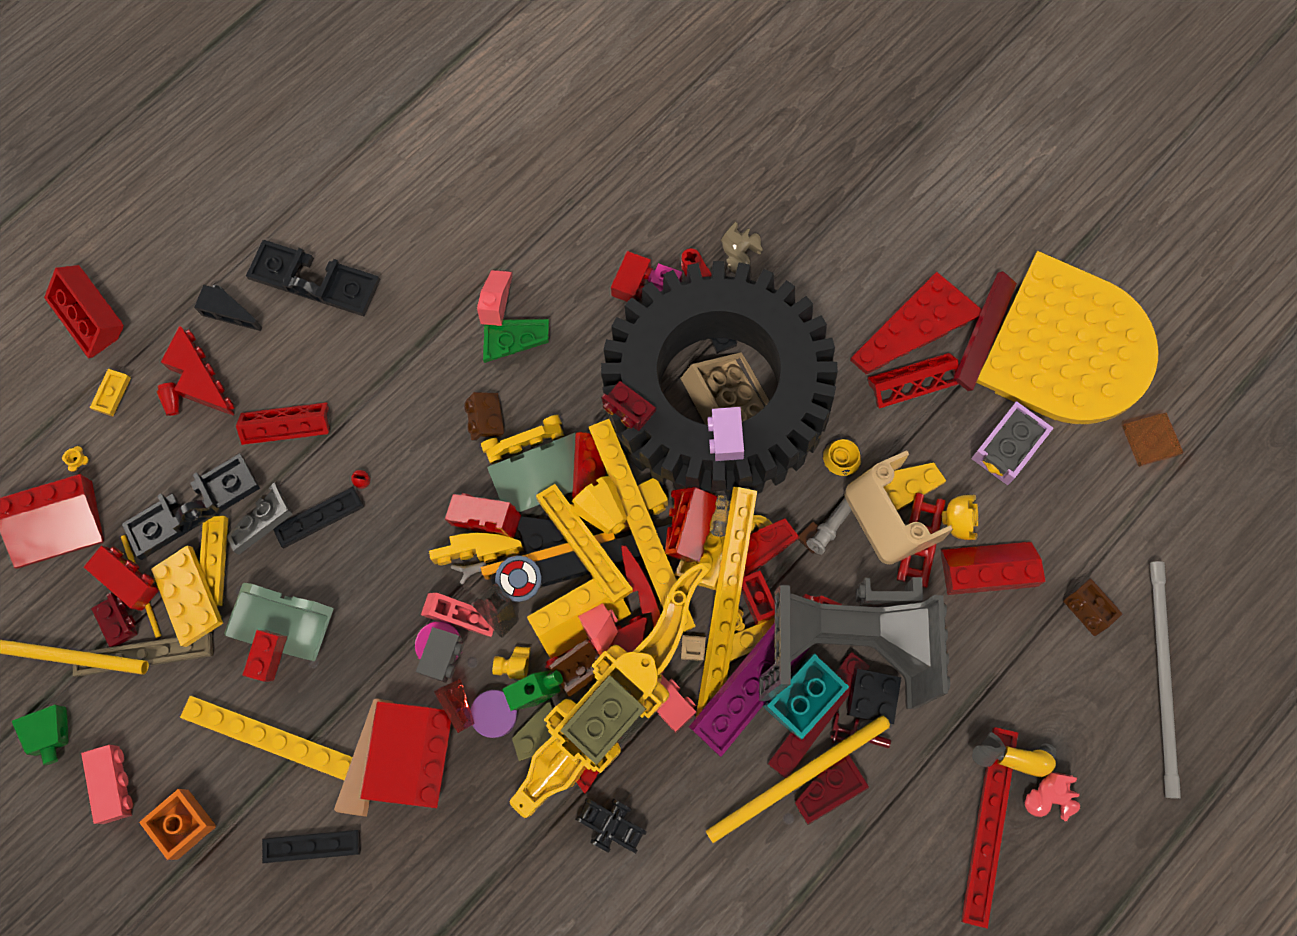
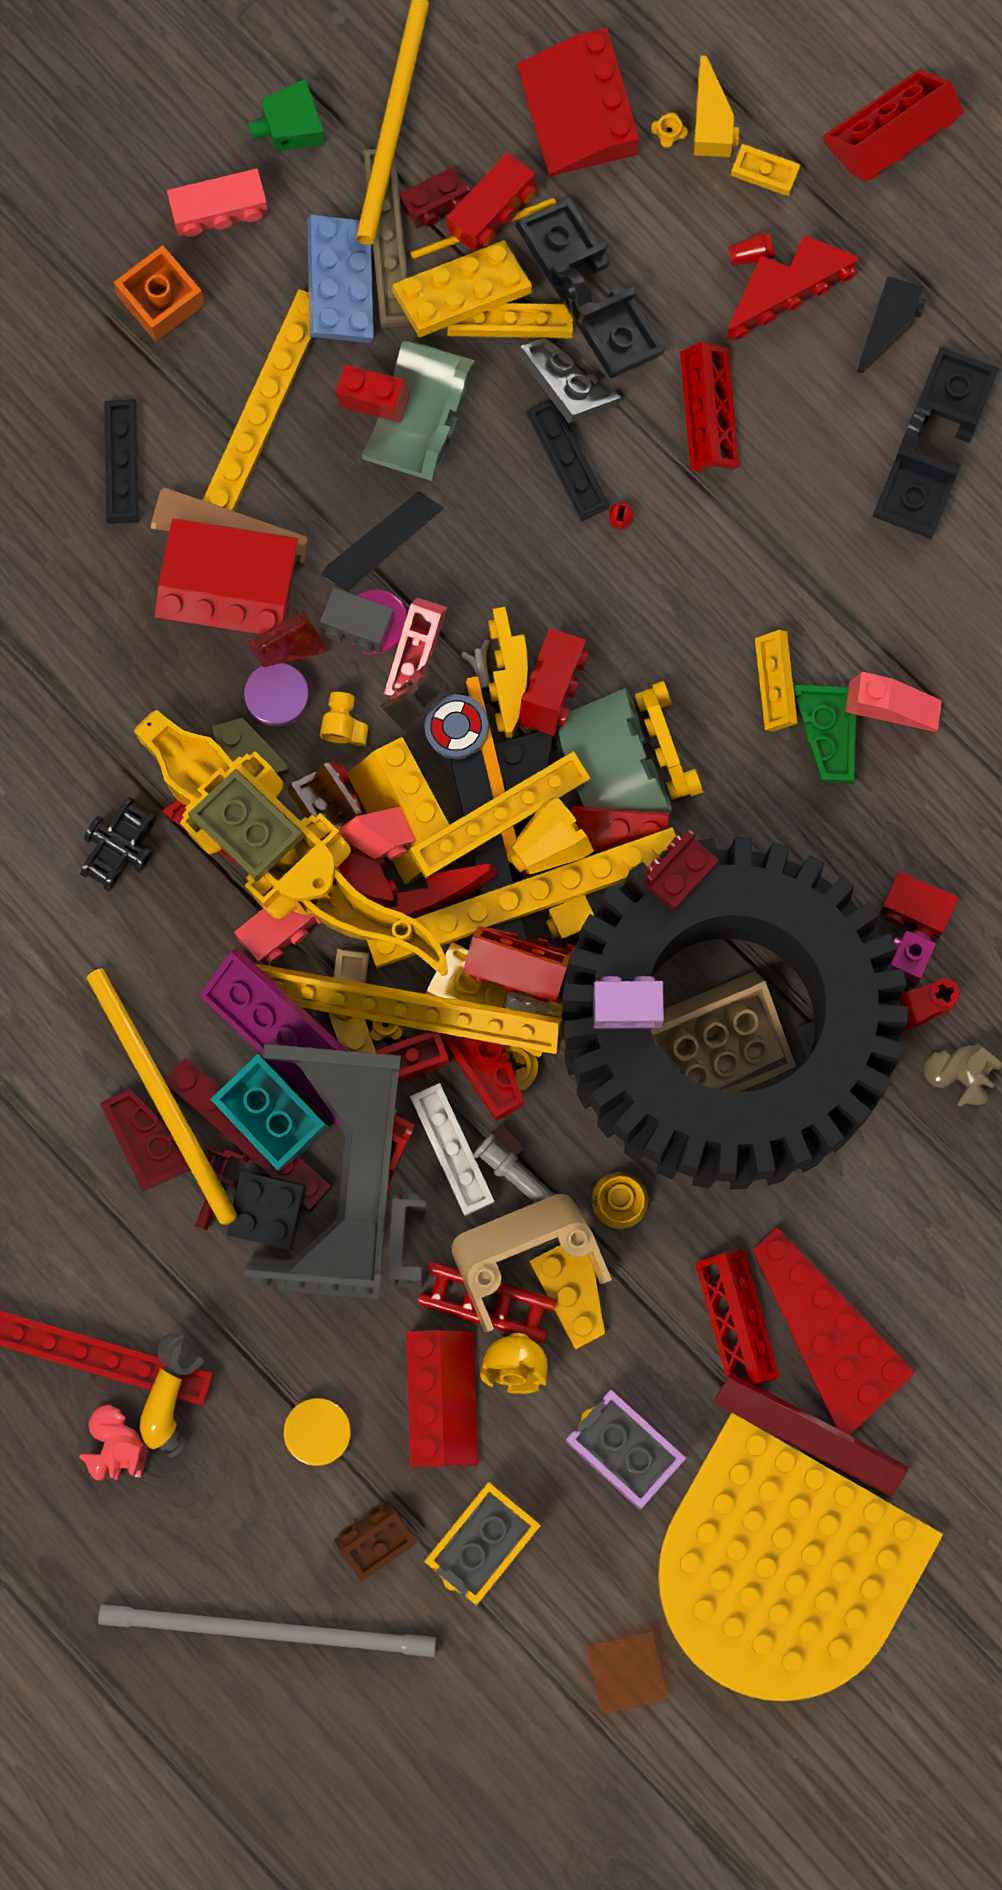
camera: 90 degrees right, 5 degrees up
reddish brown bracket [464,392,504,441] -> none
green torso [502,670,563,711] -> none
none -> yellow tile [284,1398,351,1466]
none -> medium blue plate [307,215,373,343]
none -> black sticker [321,491,444,591]
none -> white plate [410,1083,495,1216]
none -> dark grey piece [424,1482,541,1606]
none -> yellow slope [694,56,739,157]
none -> yellow plate [755,630,797,732]

